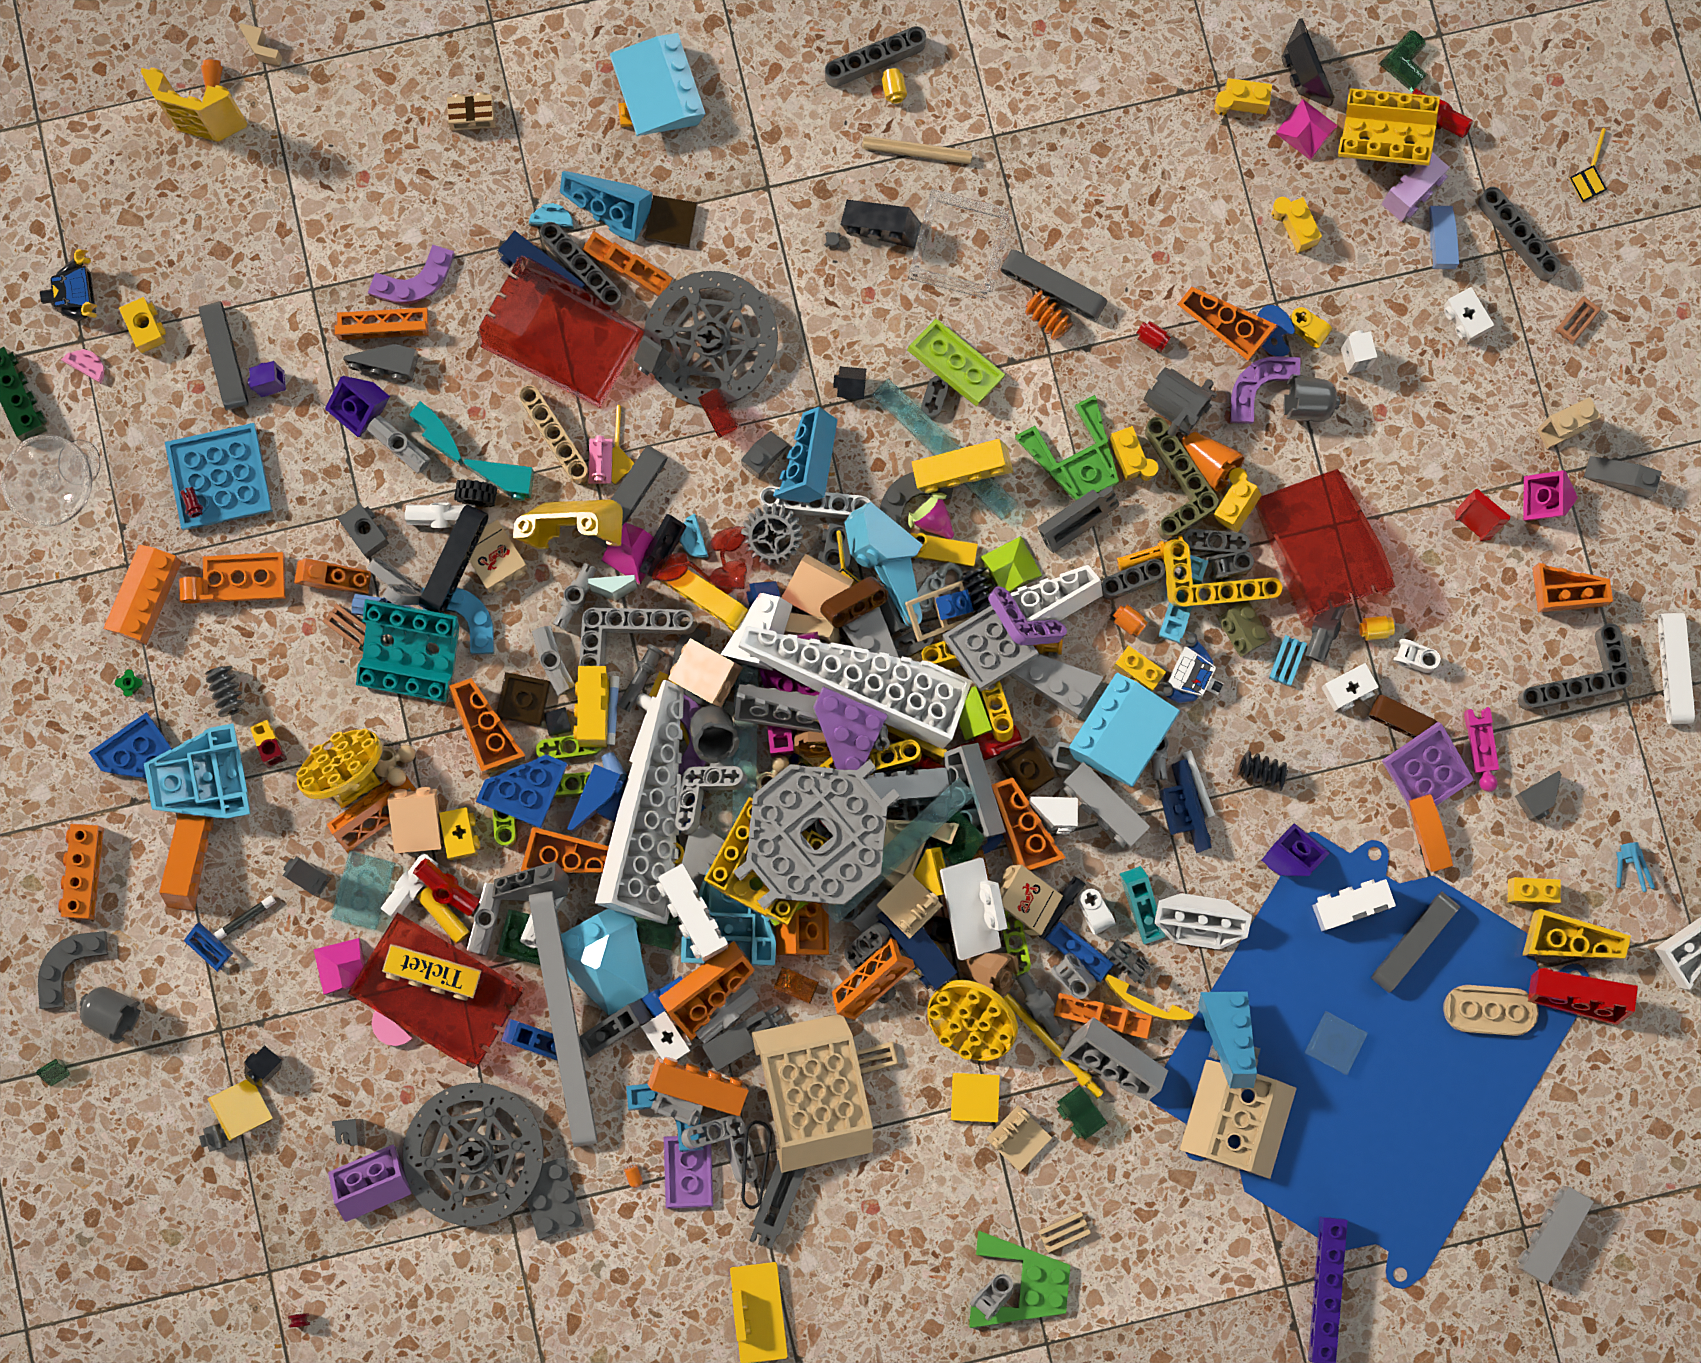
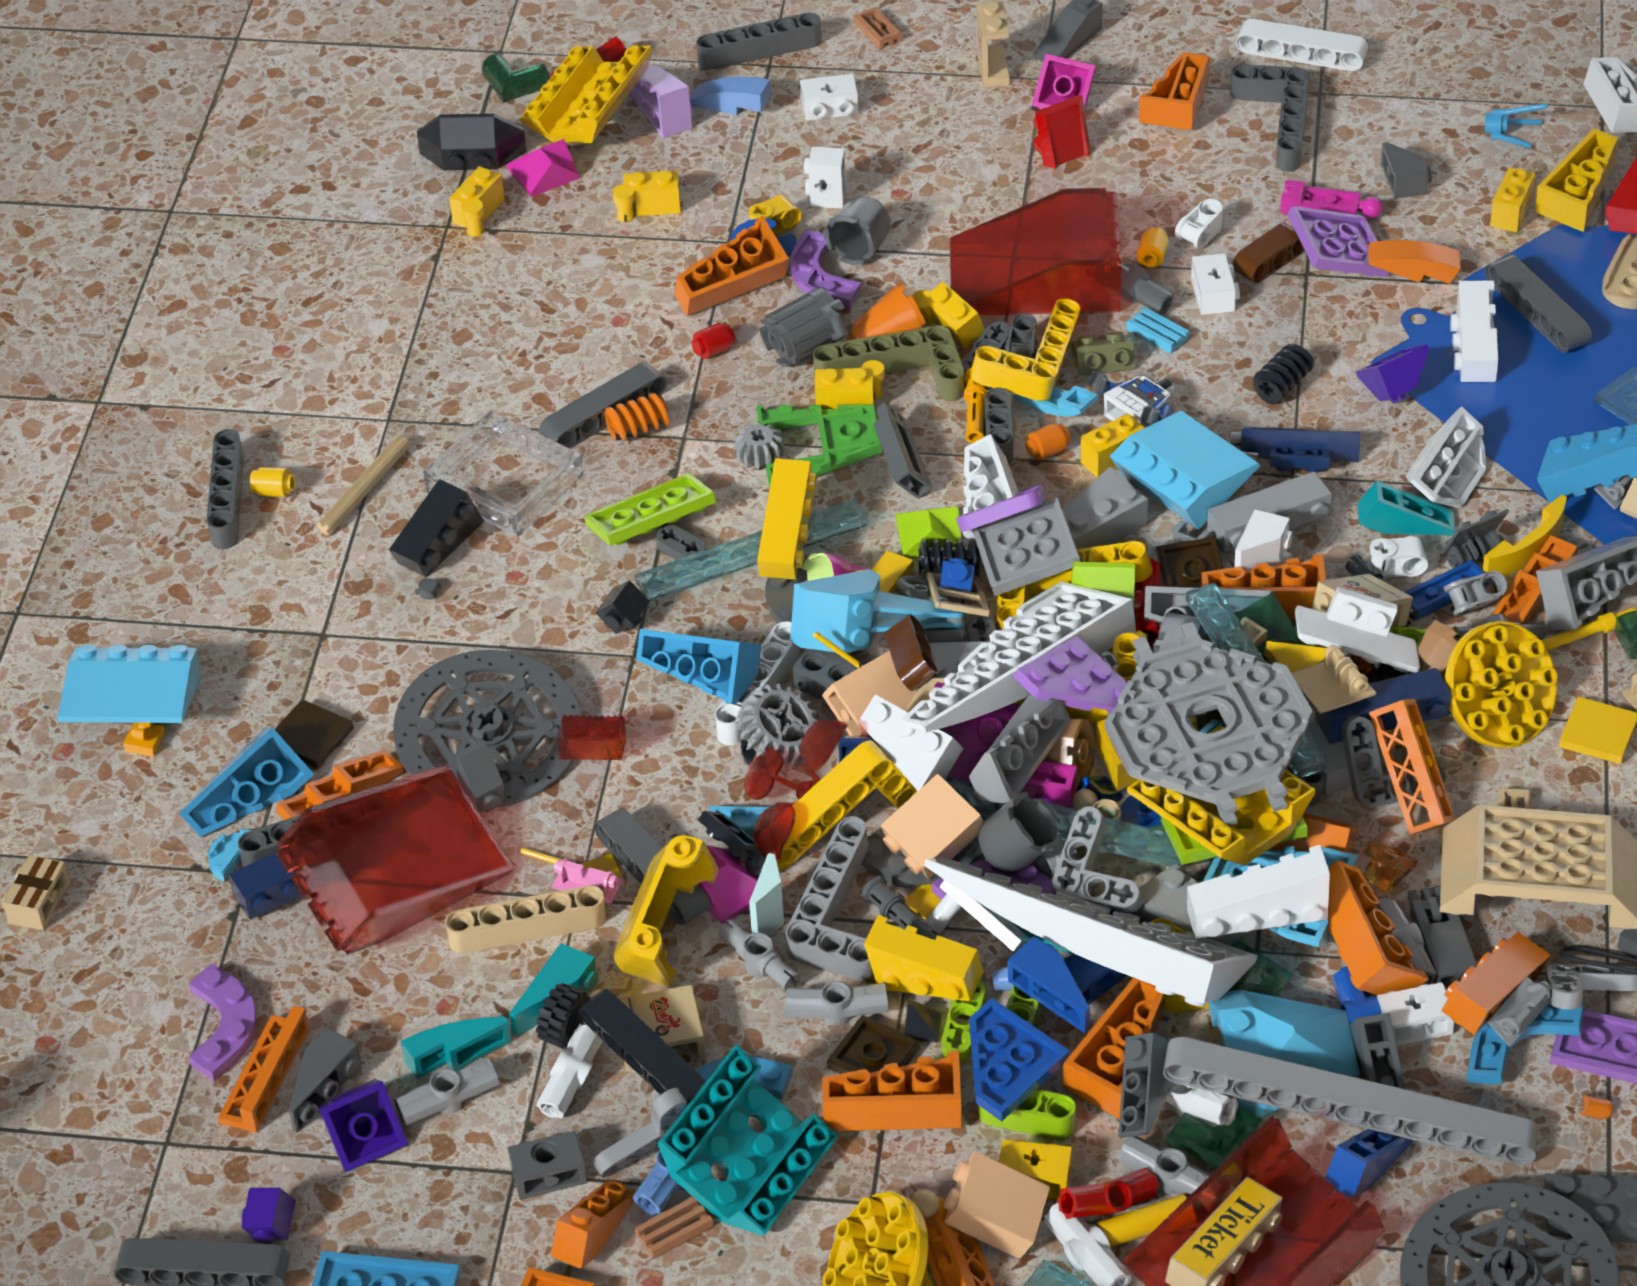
camera: 65 degrees left, 35 degrees down
dark grey slope [741,431,788,480] -> none
none -> light grey gear [734,422,785,470]

